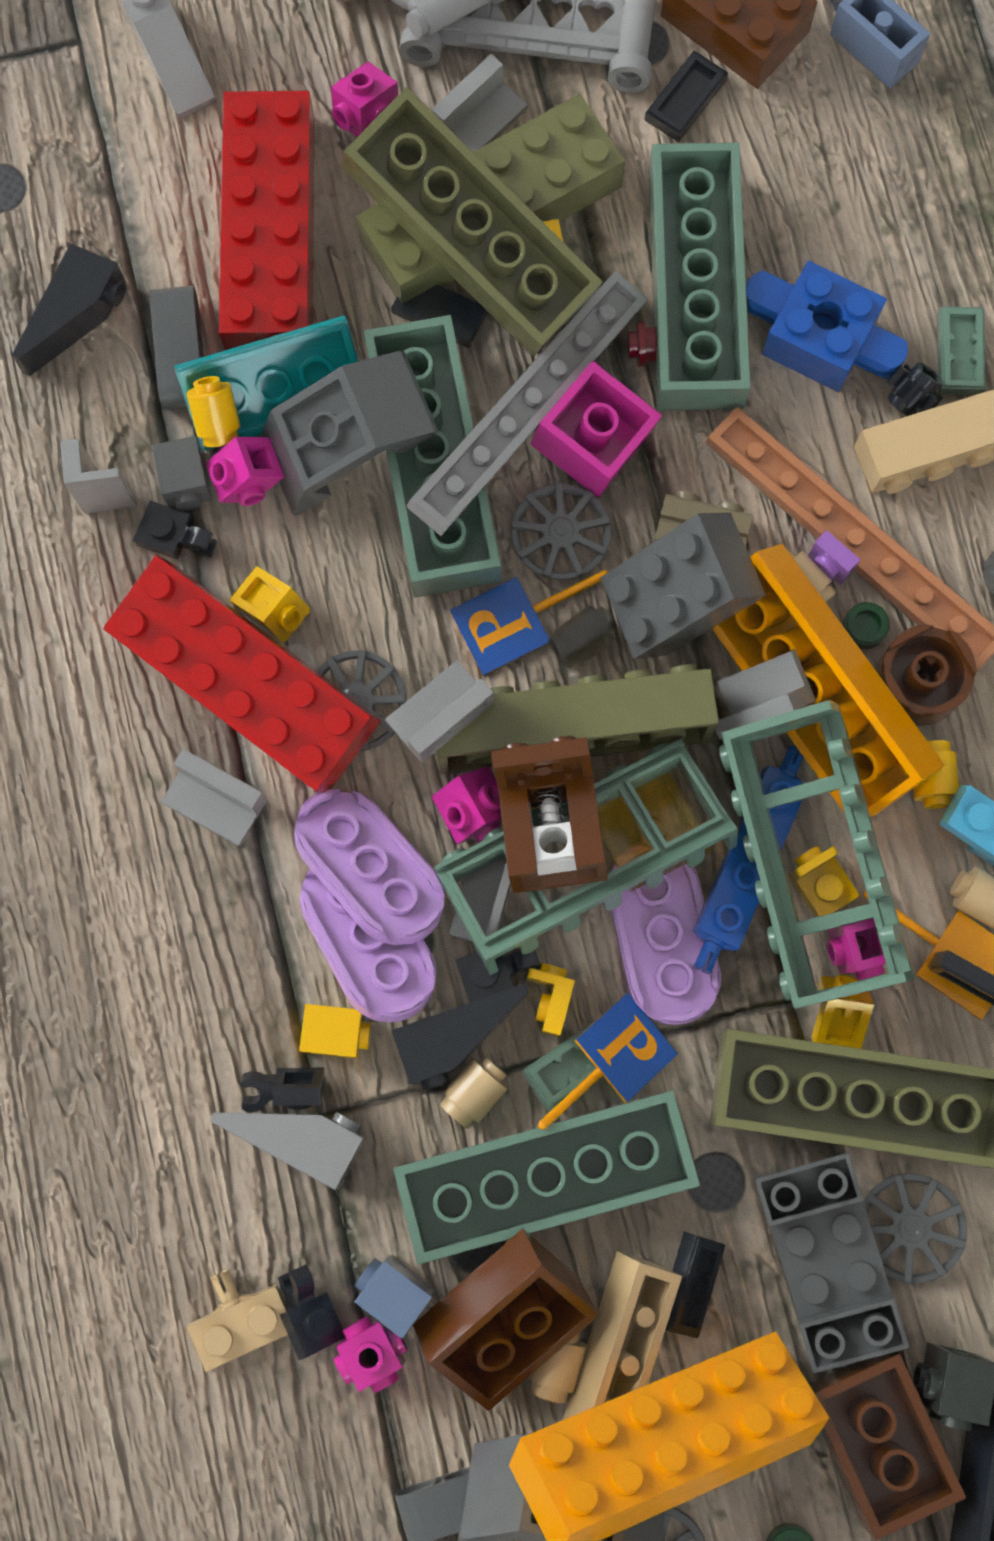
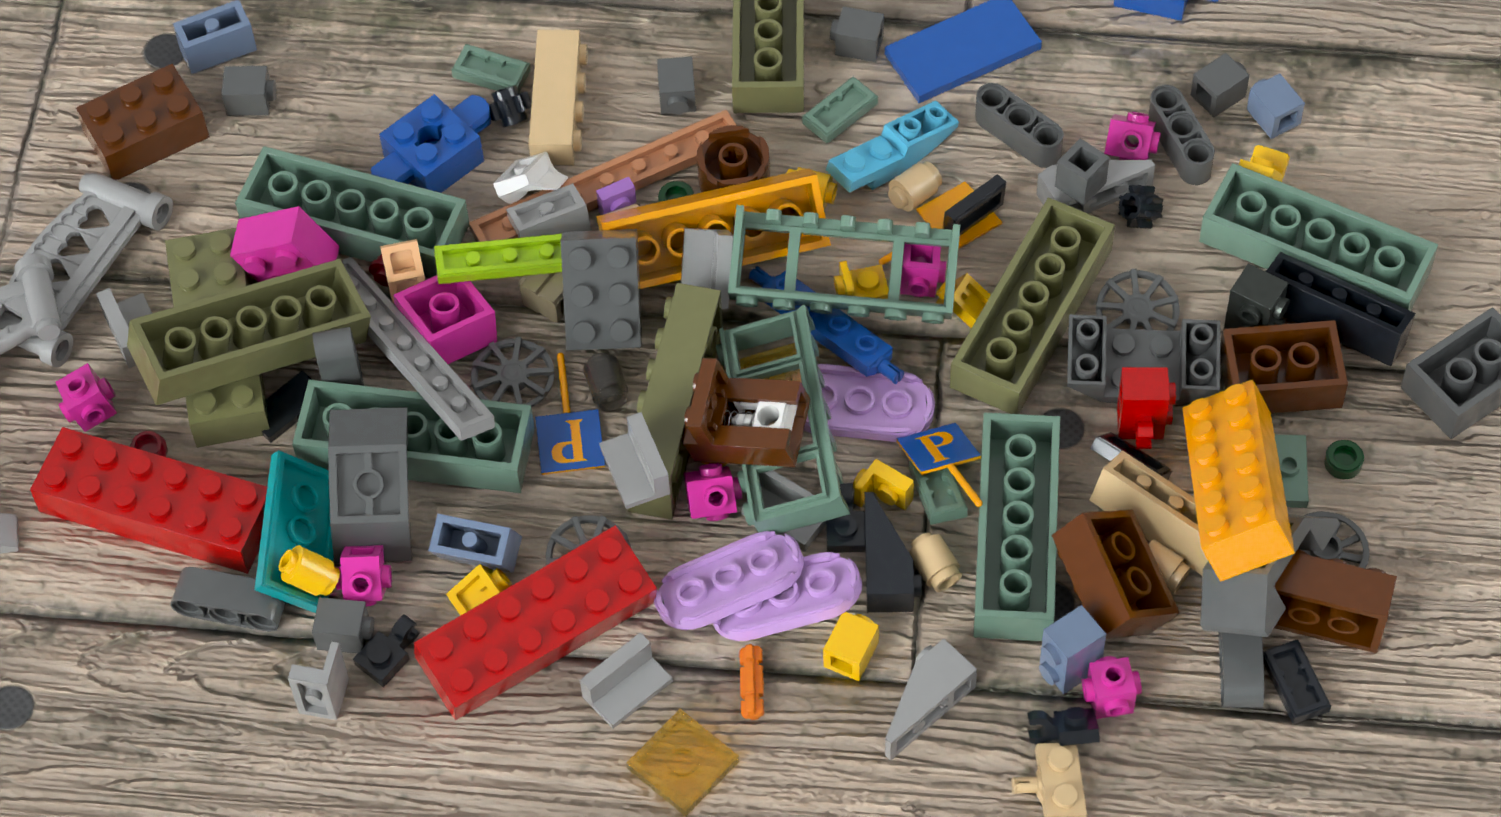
camera: 70 degrees left, 20 degrees down
black slope [11,243,126,376] -> none
black plate [240,1067,325,1112] -> none
black tile [645,51,728,143] -> none
none -> dark red plate [130,431,168,457]
none -> dark grey brick [221,66,277,116]
none -> dark pink brick [230,206,339,282]
none -> dark grey beam [312,326,364,386]
none -> light nougat slope [380,239,425,304]
none -> sand blue brick [428,513,522,573]
none -> lime tile [434,234,562,284]
none -> white slope [493,152,568,204]
none -> light grey panel [506,183,592,238]
none -> clear yellow tile [626,709,739,817]
none -> orange axle [739,644,764,720]
none -> red brick [1117,367,1176,449]
none -> sand green plate [1274,434,1309,508]

